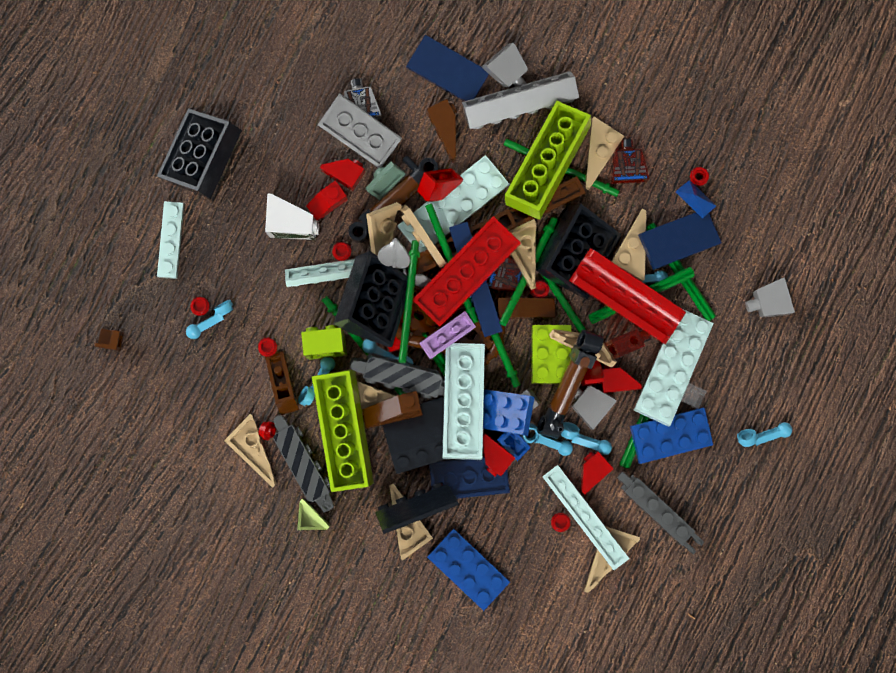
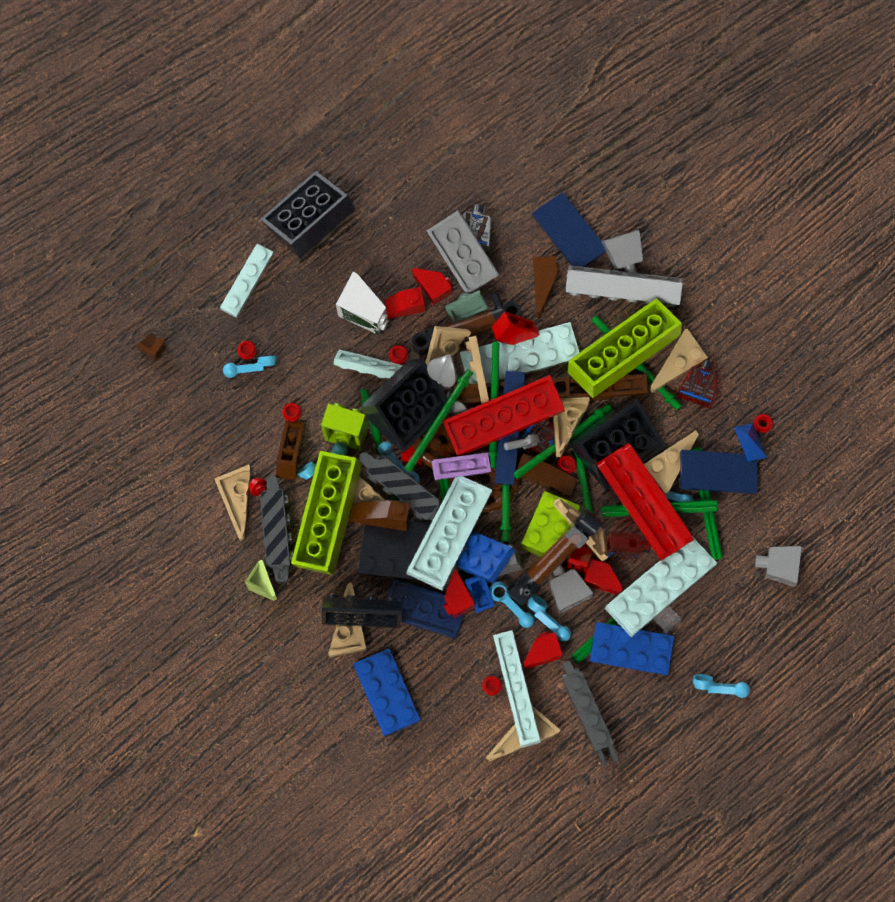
camera: 30 degrees right, 10 degrees down
none -> light grey bar [504,434,540,450]

